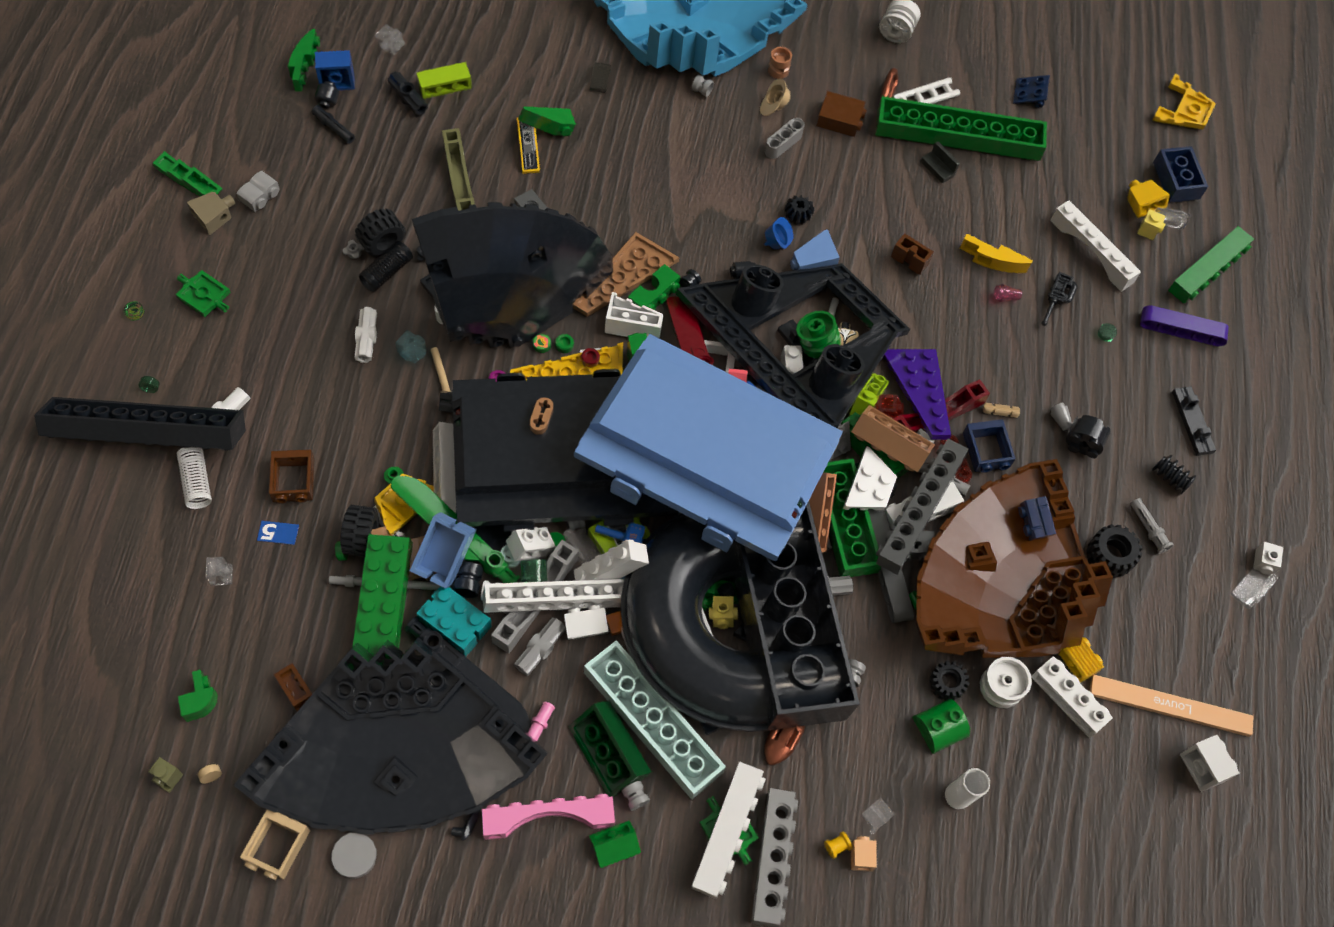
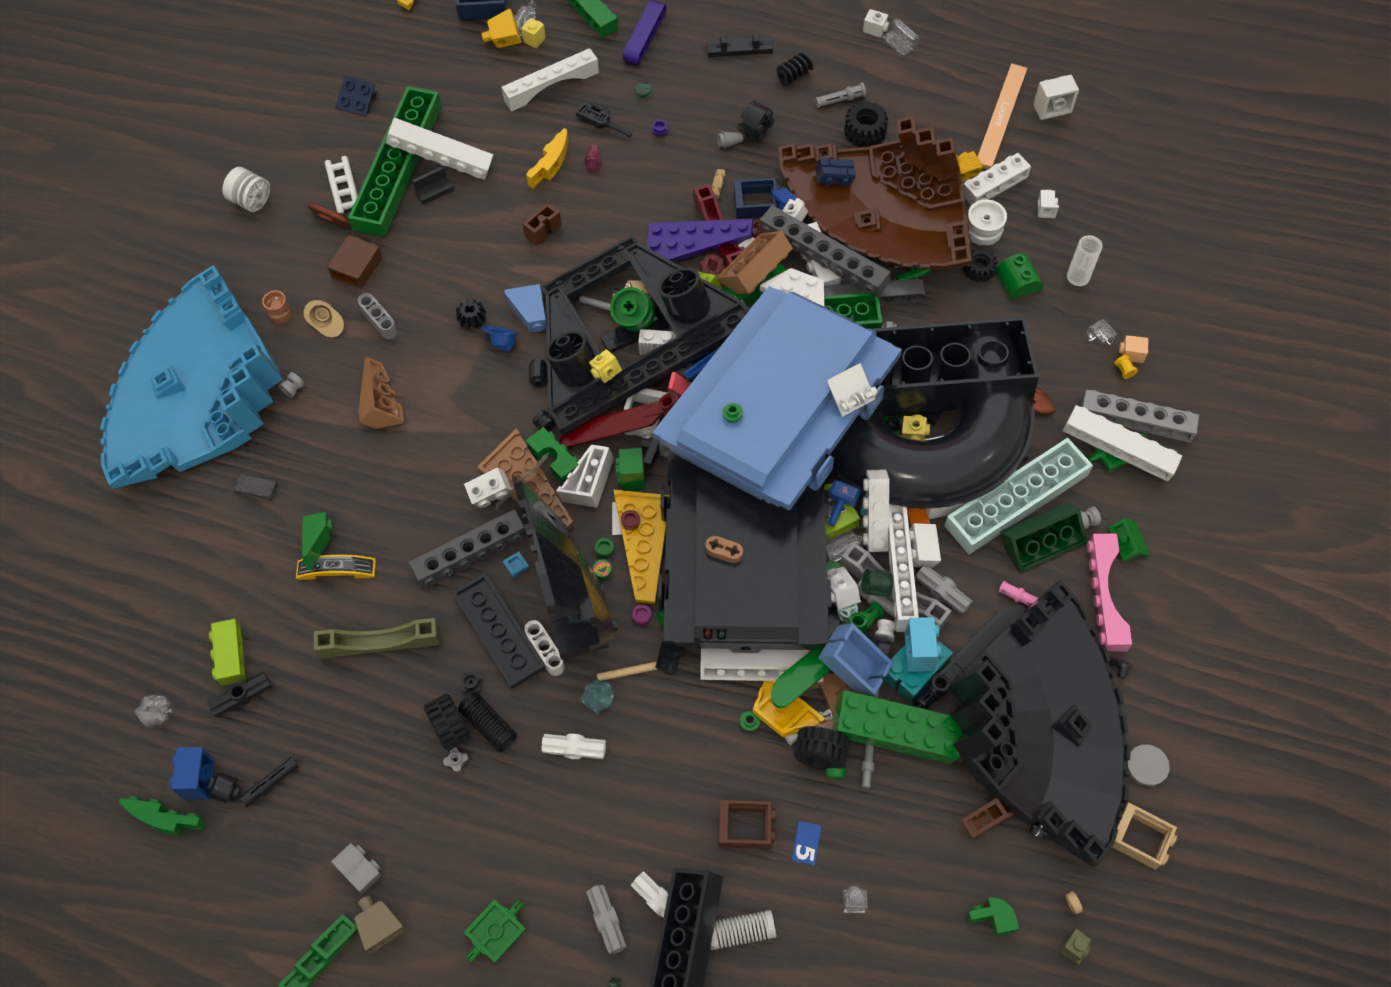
camera: 75 degrees left, 0 degrees up
none -> medium nougat wedge [359,357,404,429]
none -> white brick [386,118,493,180]
none -> white brick [464,467,511,508]
none -> white sticker [496,453,548,509]
none -> light grey piece [586,885,627,955]
none -> light yellow brick [589,349,622,383]
none -> dark purple plate [651,120,668,136]
none -> green plate [723,403,743,423]
none -> blue panel [772,188,797,210]
none -> white brick [782,198,808,222]
none -> white hinge [826,363,878,417]
none -> medium azure brick [905,617,941,672]
none -> white brick [1038,190,1059,218]

